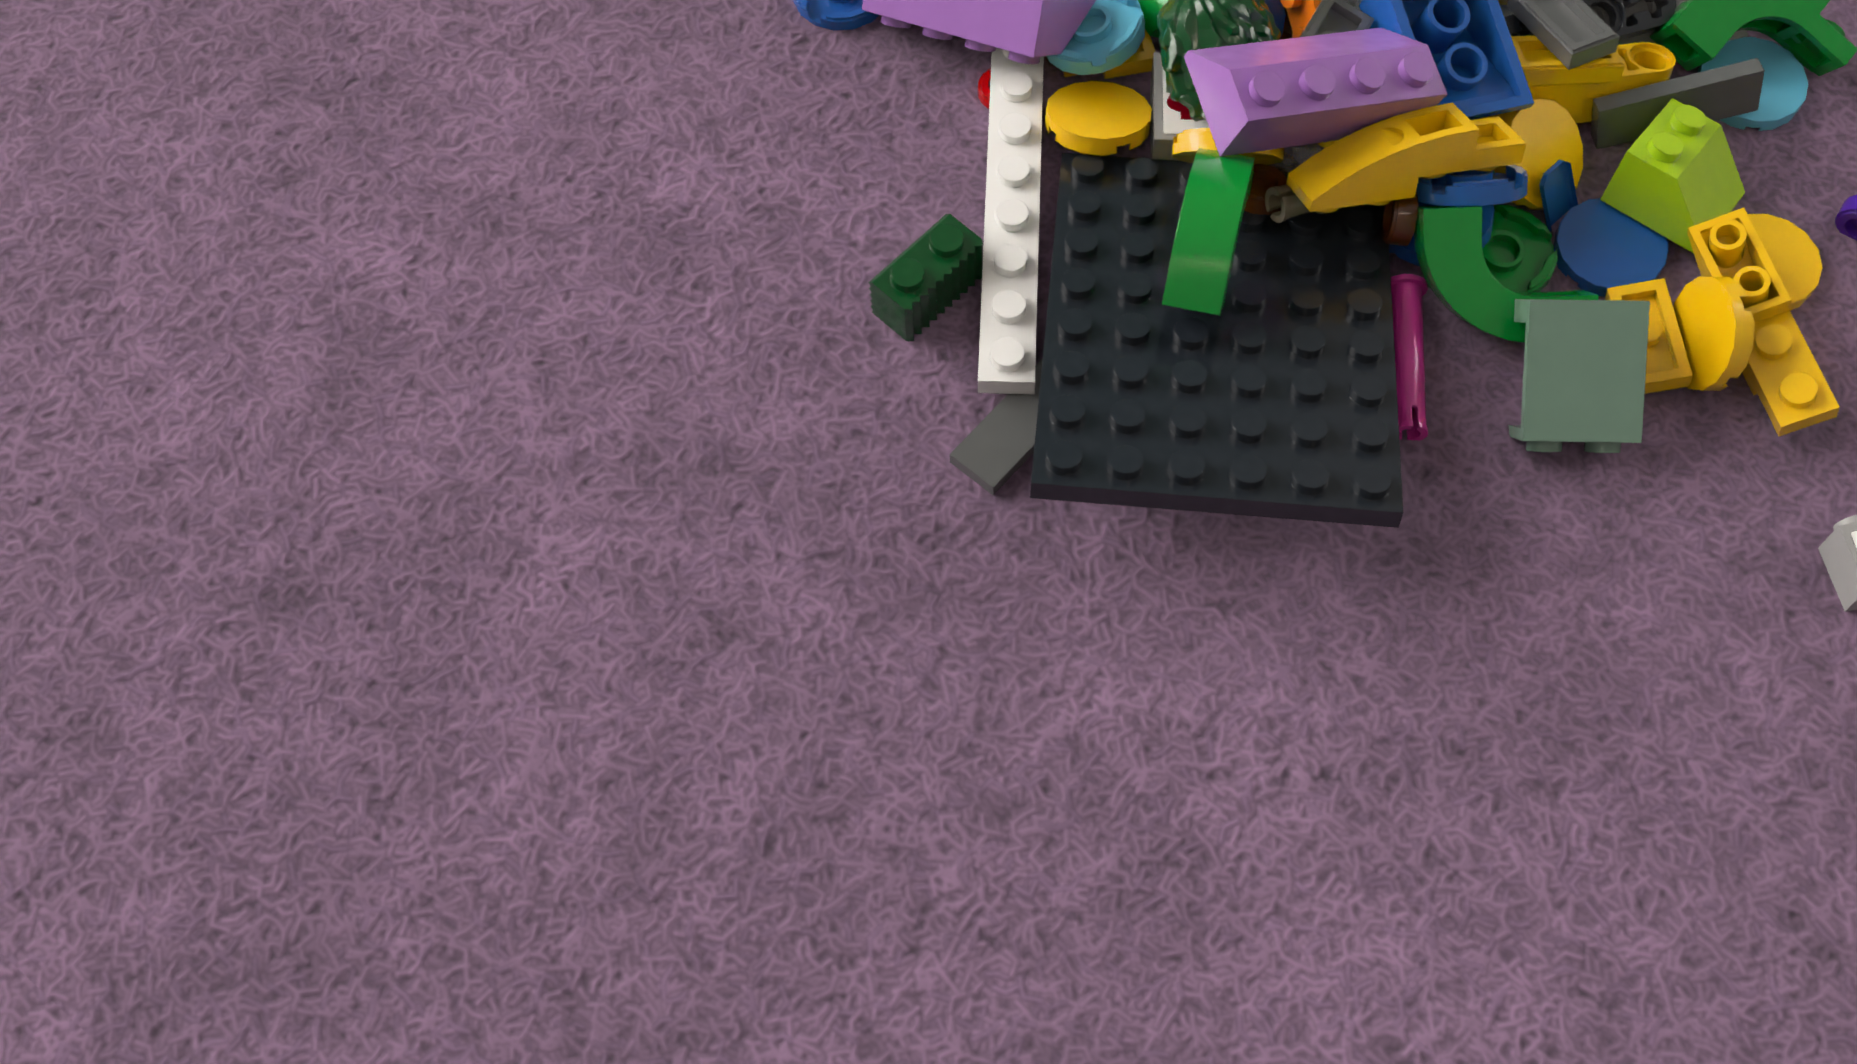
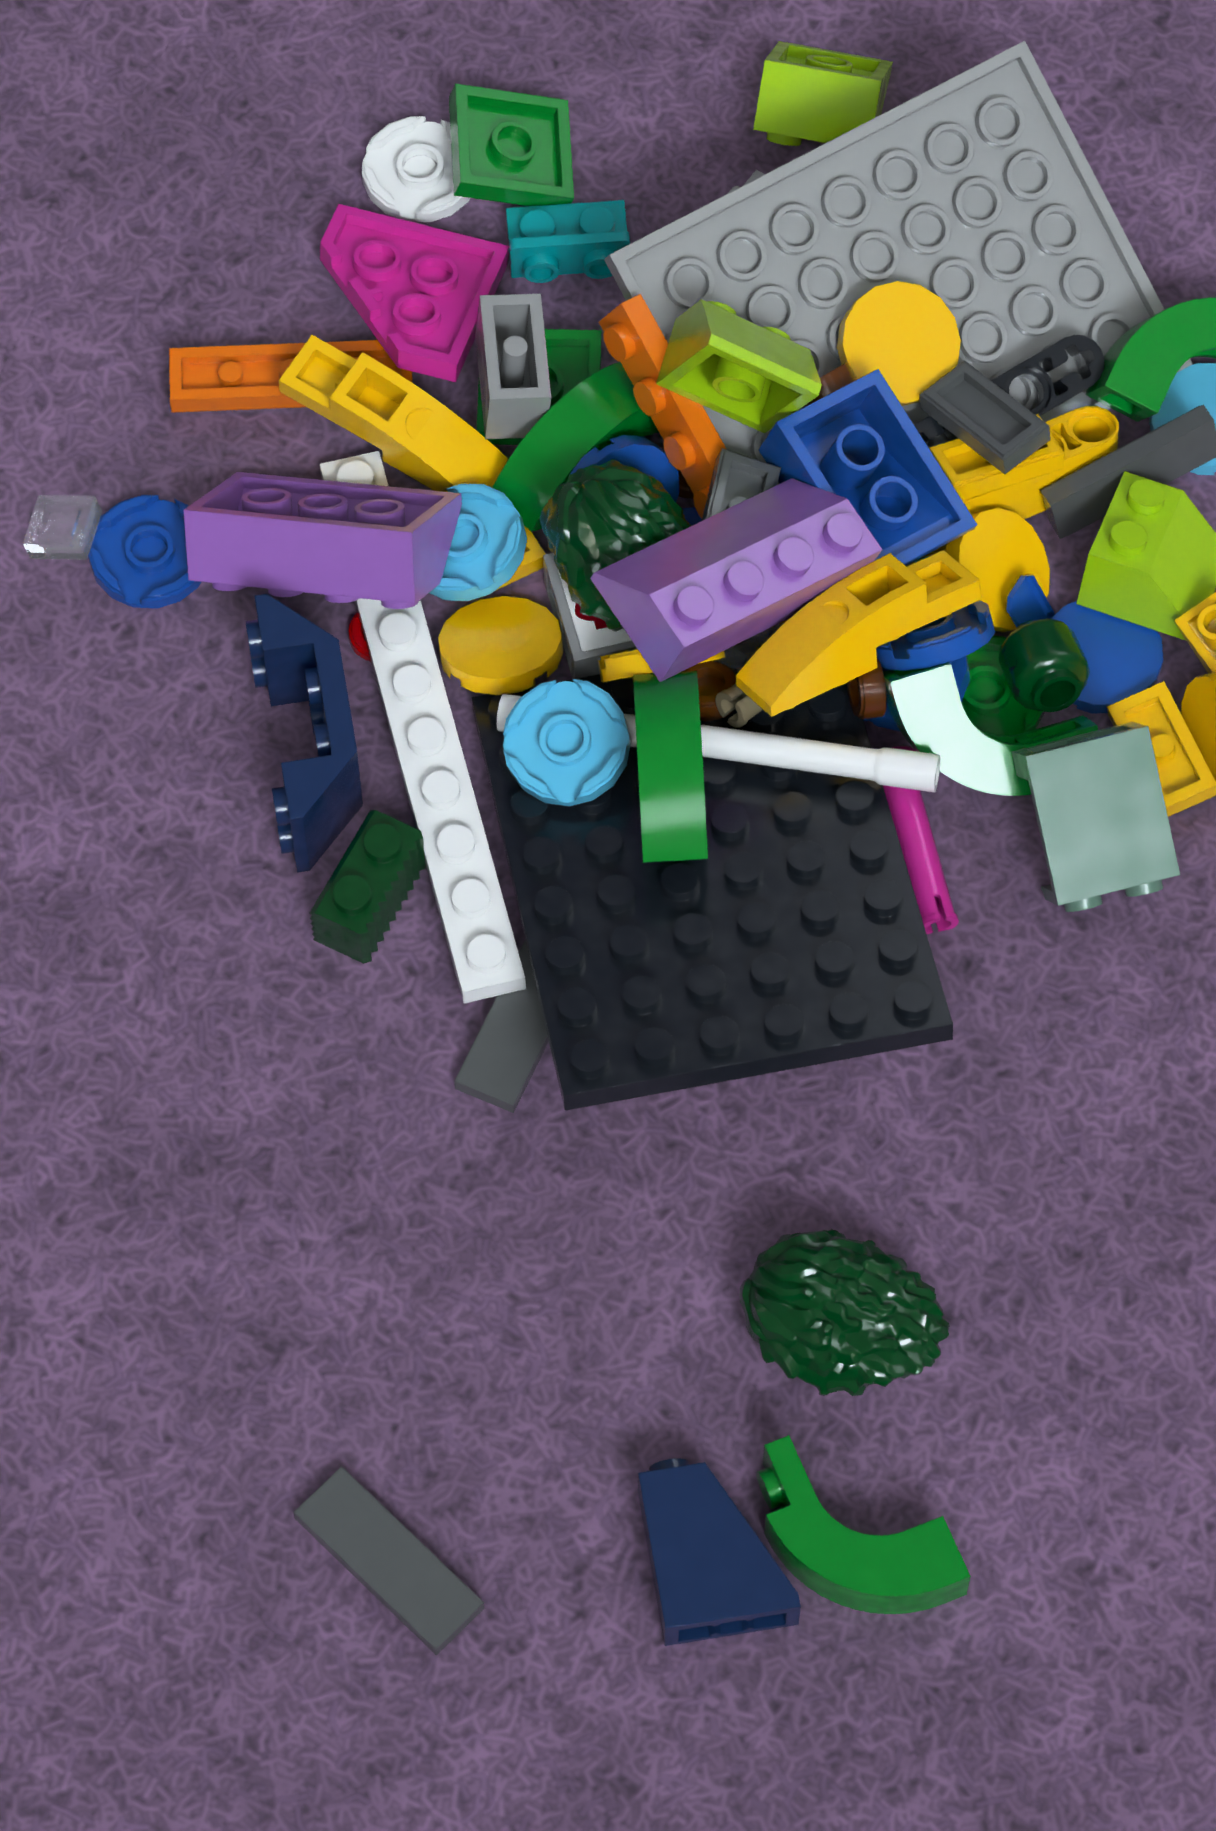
camera: 20 degrees left, 0 degrees up
none -> dark blue slope [245,594,363,873]
none -> dark grey tile [293,1466,485,1655]
none -> white piece [497,694,941,793]
none -> medium azure tile [503,679,631,806]
none -> dark blue slope [638,1458,801,1646]
none -> dark green hair [739,1229,950,1396]
none -> green arch [756,1435,971,1614]
none -> dark green head [998,618,1090,712]

